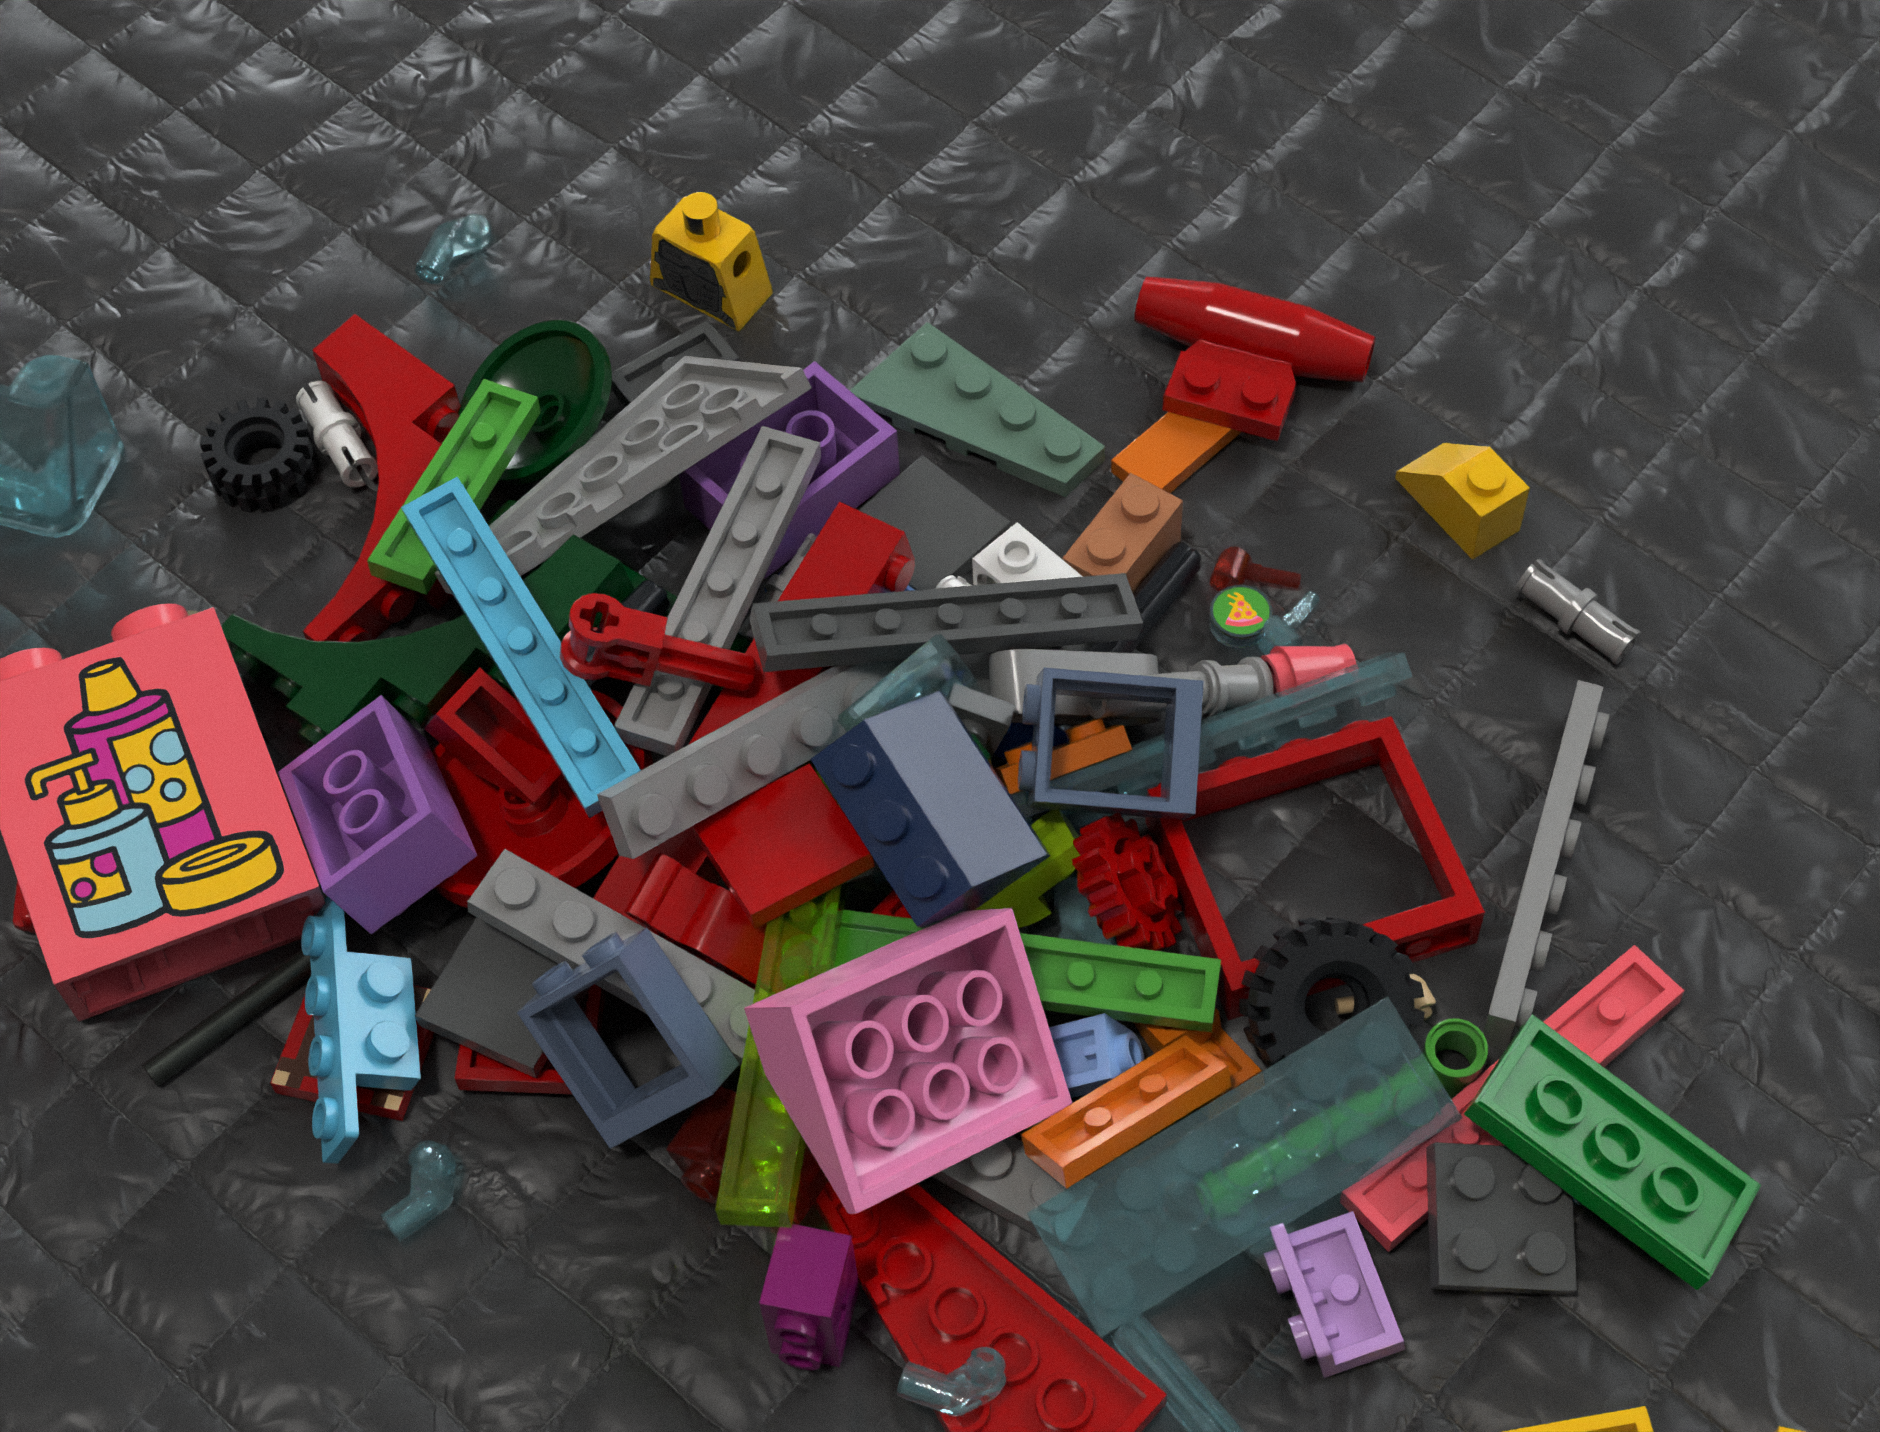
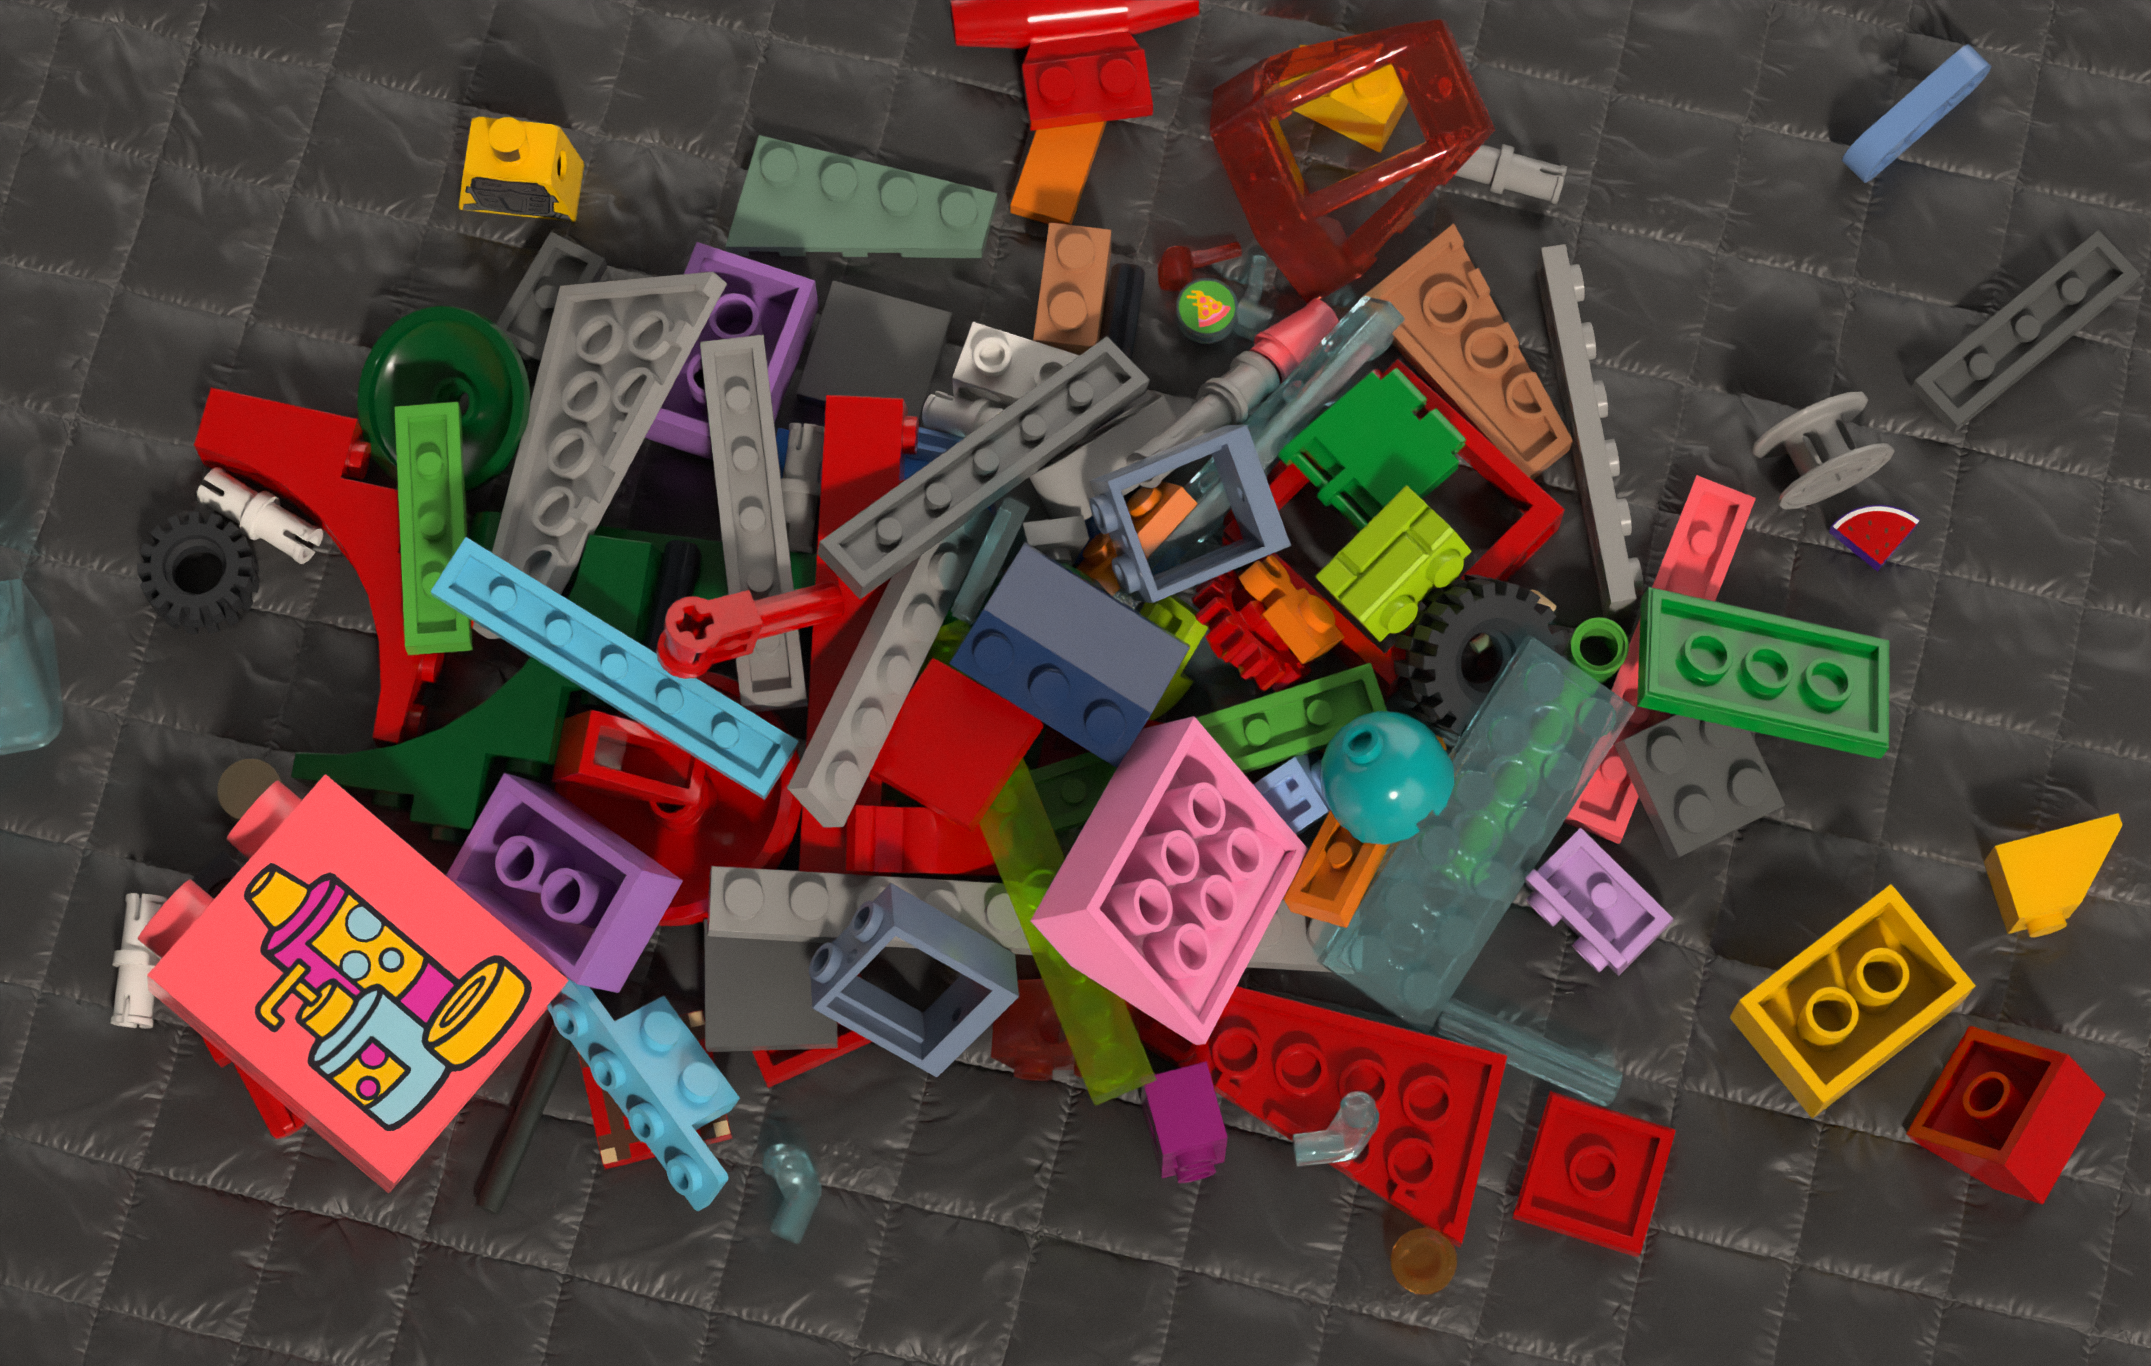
camera: 30 degrees left, 15 degrees up
clear light blue arm [415,214,492,284] -> none
none -> clear red windscreen [1209,19,1496,303]
none -> orange plate [1239,555,1344,664]
none -> green plate [1278,368,1467,533]
none -> lime brick [1315,485,1471,642]
none -> teal cylinder [1320,711,1454,845]
none -> nougat wing [1359,223,1573,480]
none -> light grey piece [1751,391,1895,509]
none -> red tile [1829,505,1920,572]

